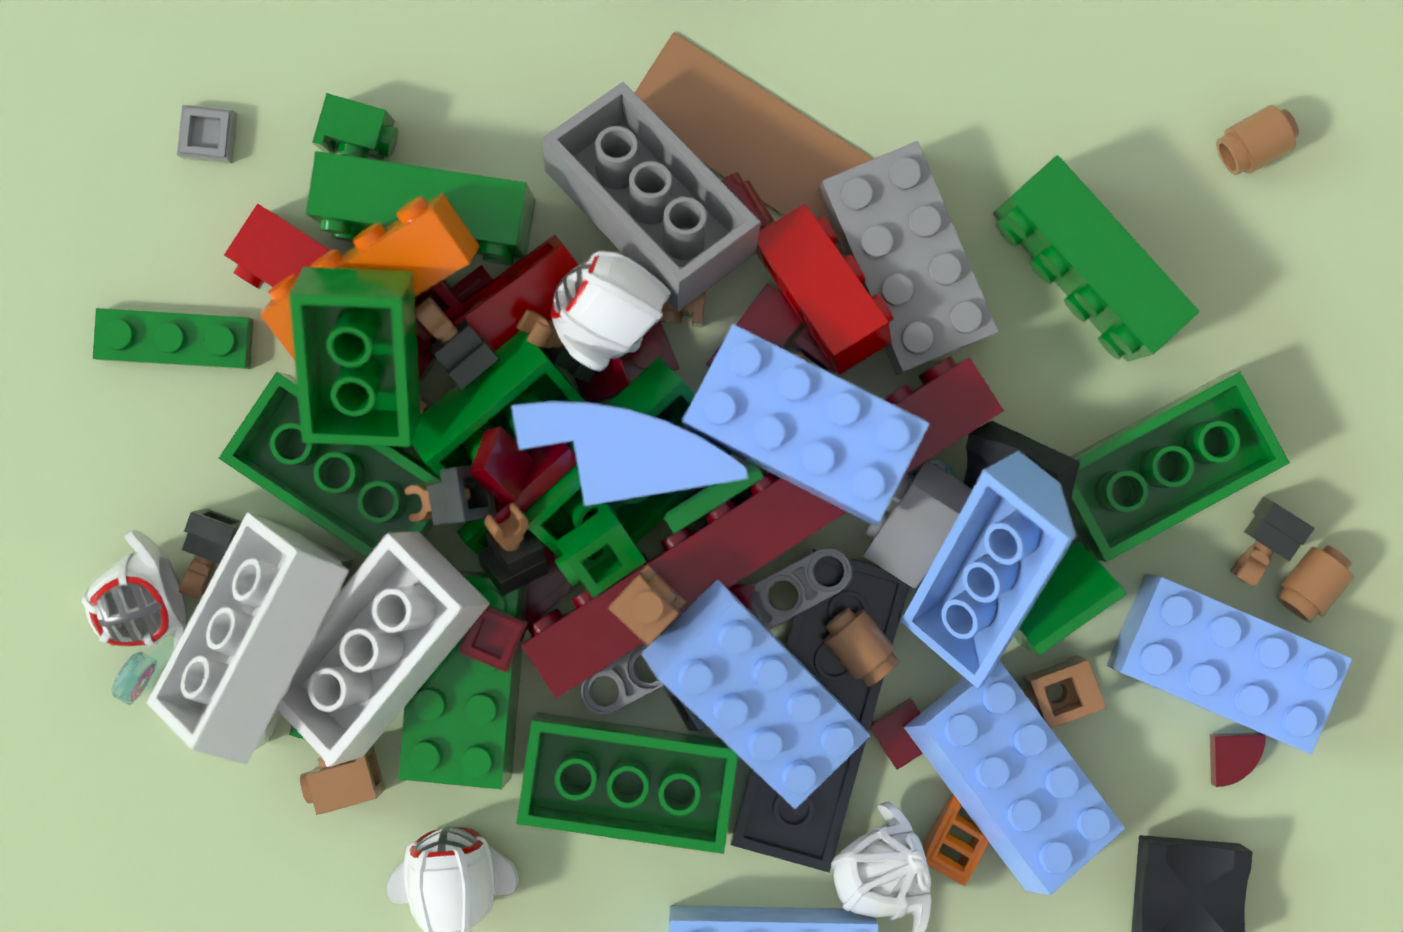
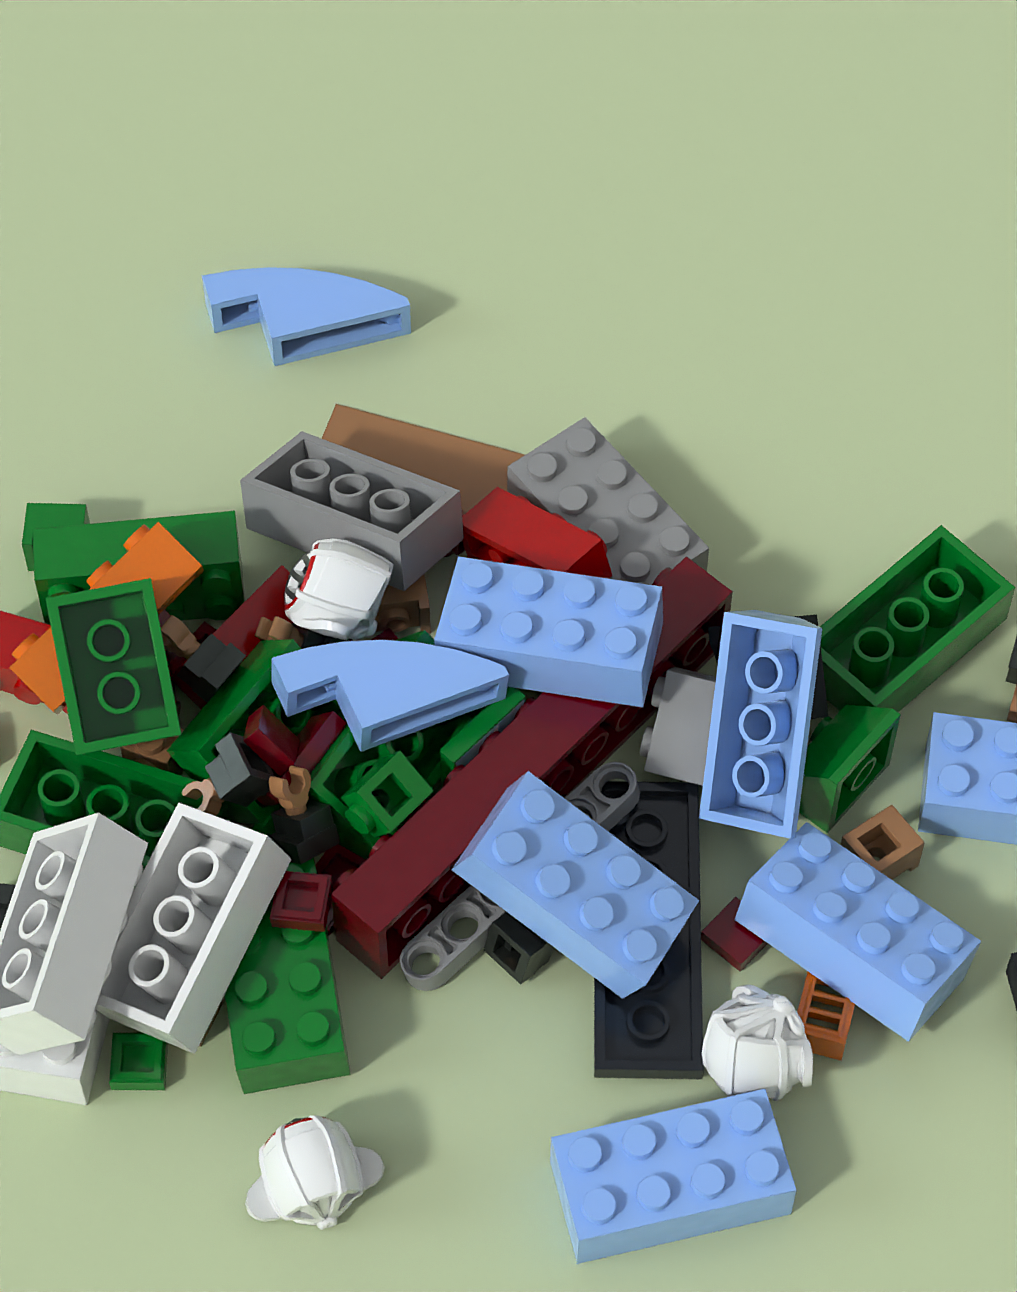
camera: 15 degrees left, 30 degrees down
medium nougat brick [300,745,386,815] -> none
green brick [516,712,738,854] -> none
medium nougat brick [608,565,687,646] -> none
medium nougat brick [823,607,899,687] -> none
green brick [992,154,1200,362] -> none
medium nougat brick [1216,105,1299,175] -> none

